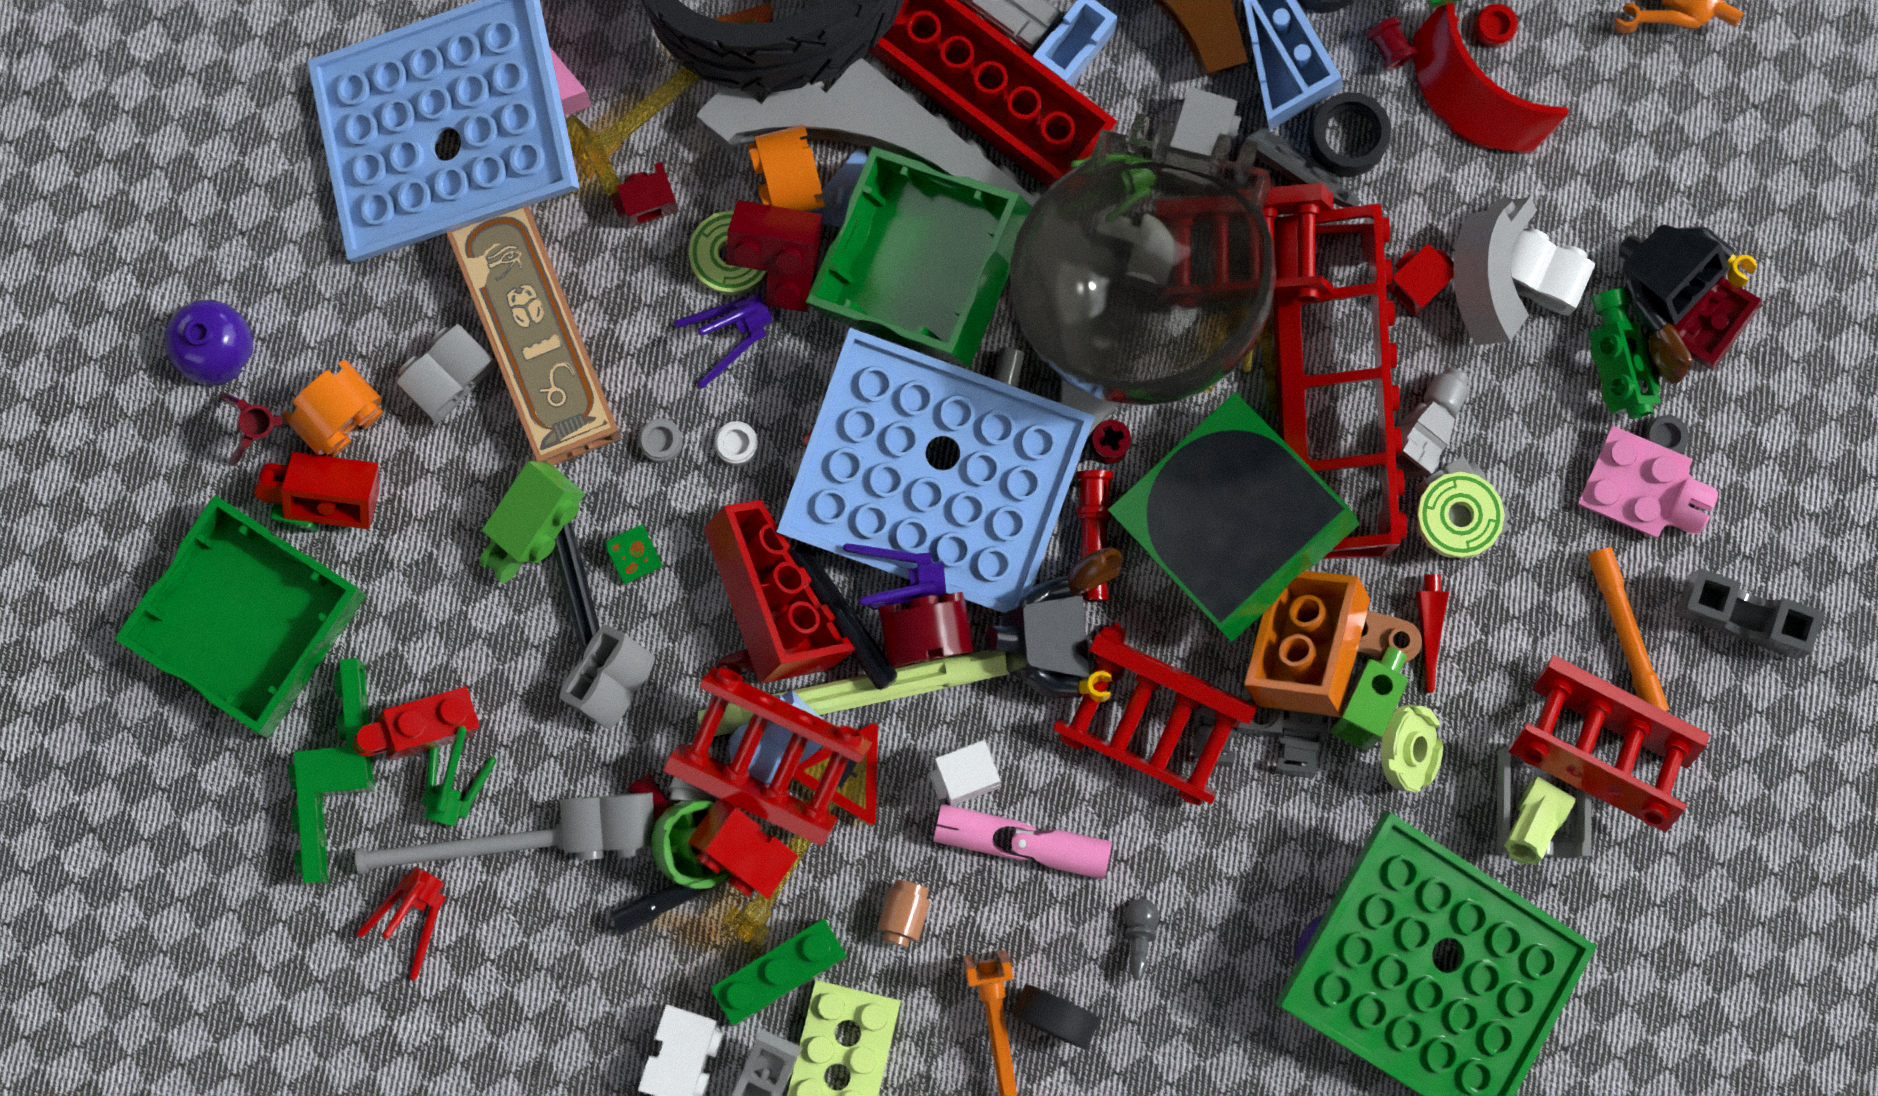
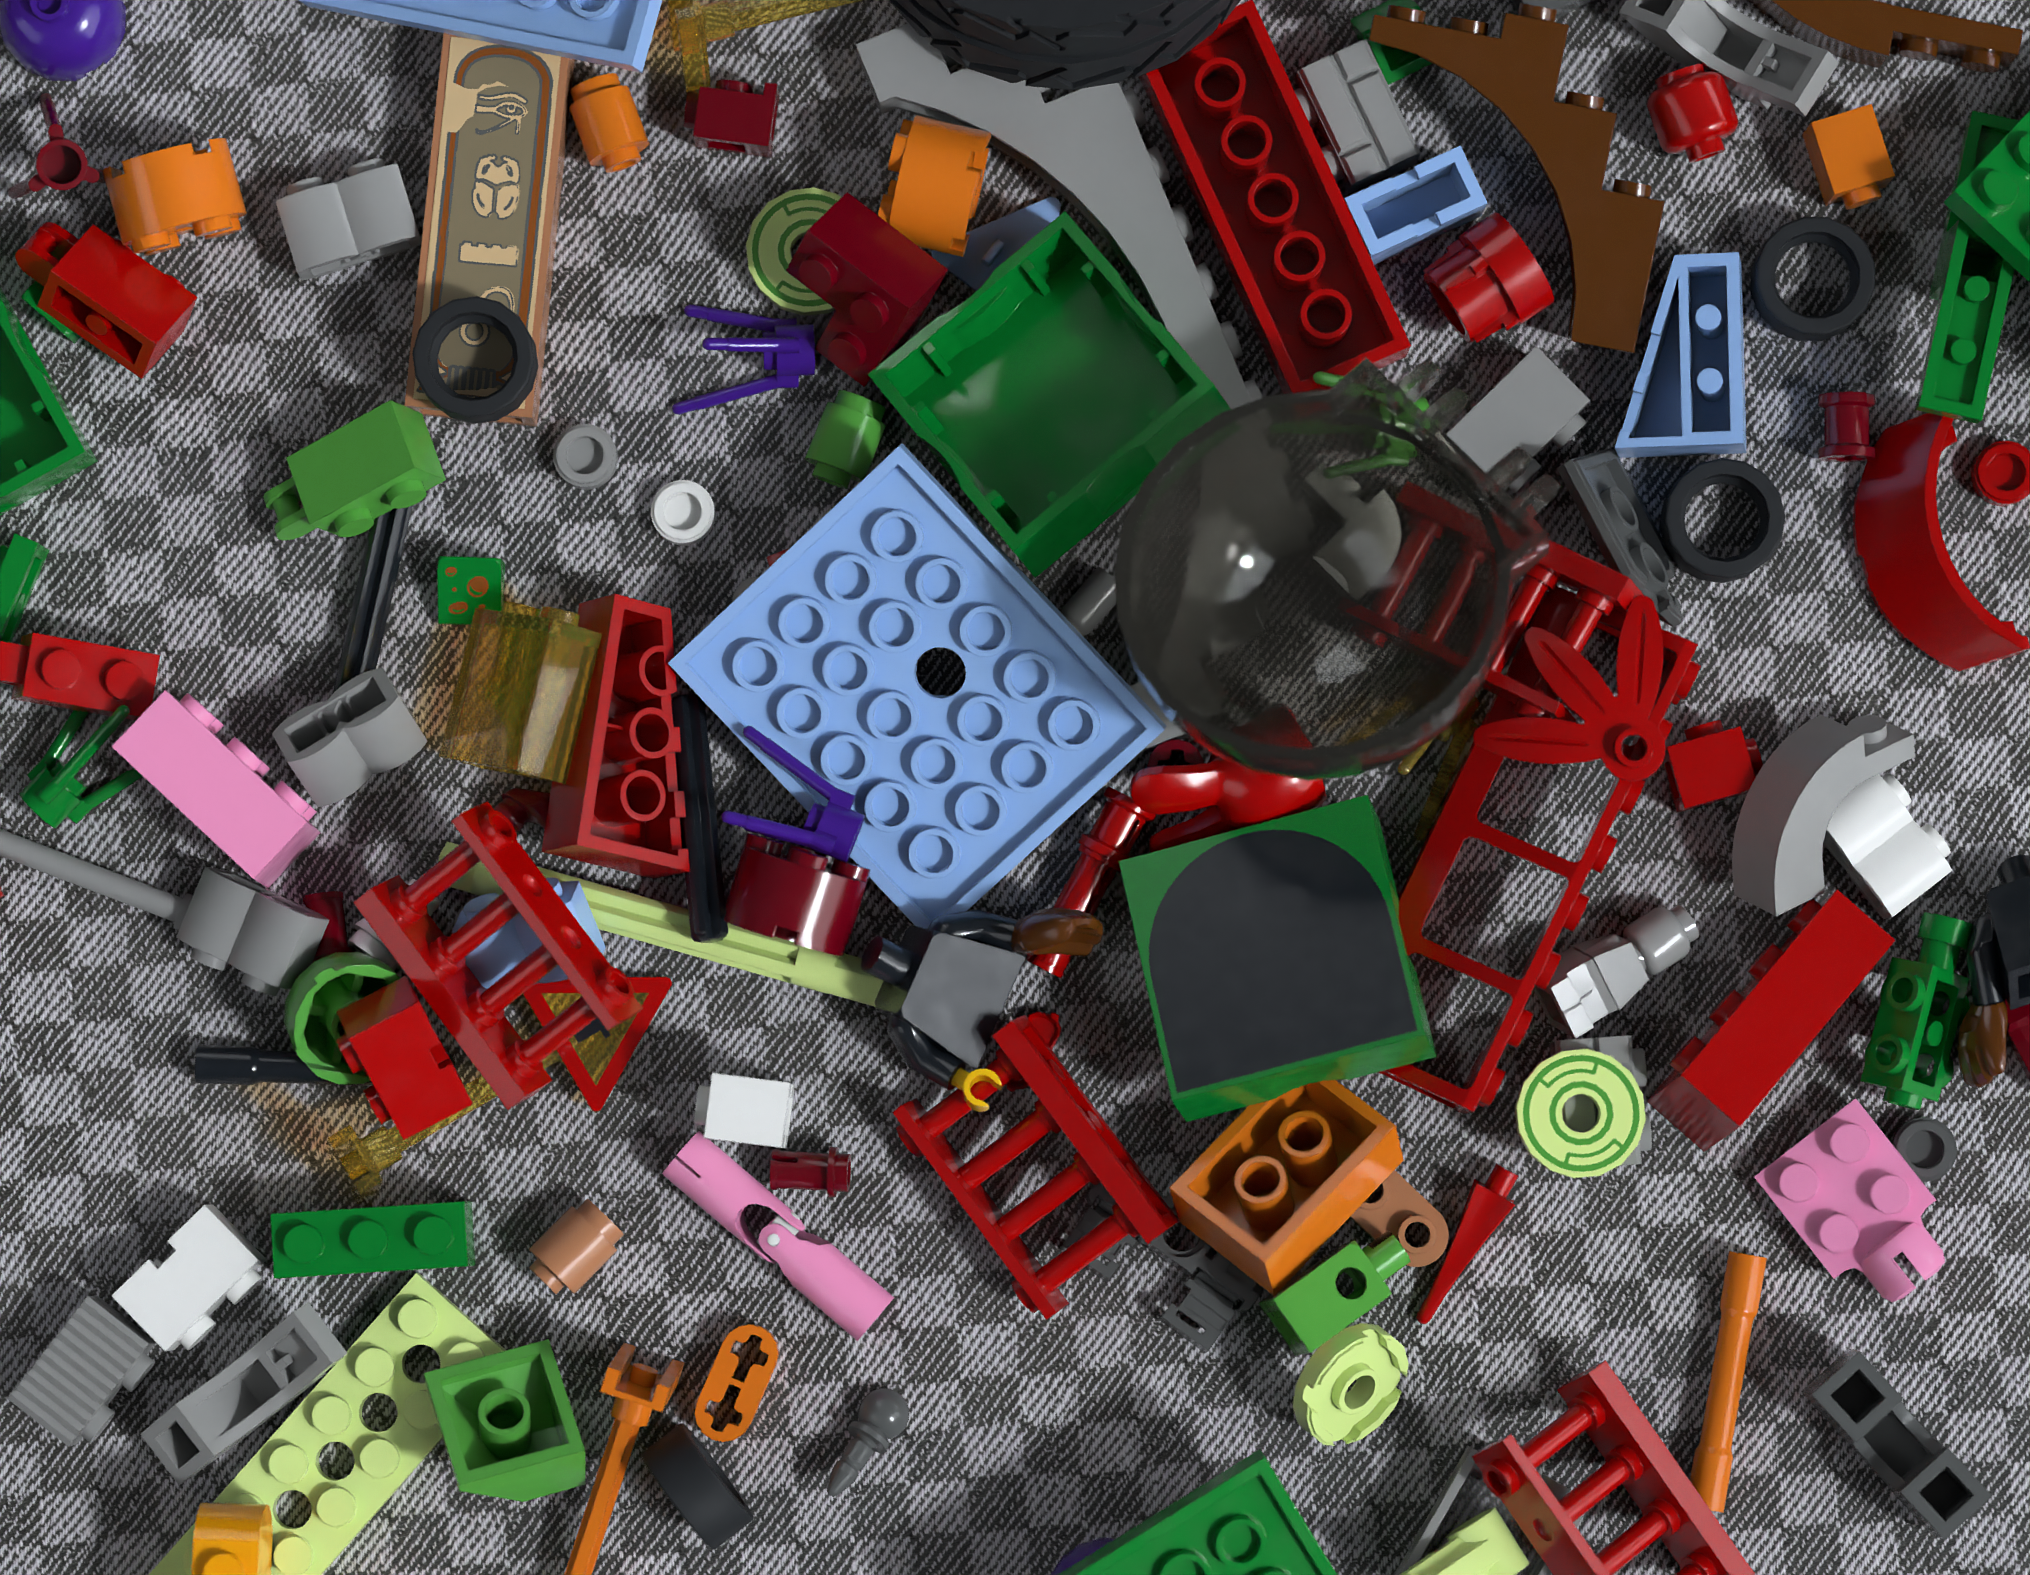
camera: 30 degrees right, 5 degrees up
none -> bright pink brick [111,690,321,888]
none -> black tyre [412,296,539,424]
none -> bright green slope [424,1339,586,1502]
none -> clear yellow brick [439,601,602,784]
none -> orange brick [569,73,649,173]
none -> orange beam [695,1324,779,1442]
none -> dark red pin [770,1147,851,1198]
none -> bright green brick [805,390,886,489]
none -> red piece [1130,707,1327,853]
none -> red piece [1423,212,1554,343]
none -> red plant [1473,595,1666,781]
none -> red wedge [1646,889,1896,1152]

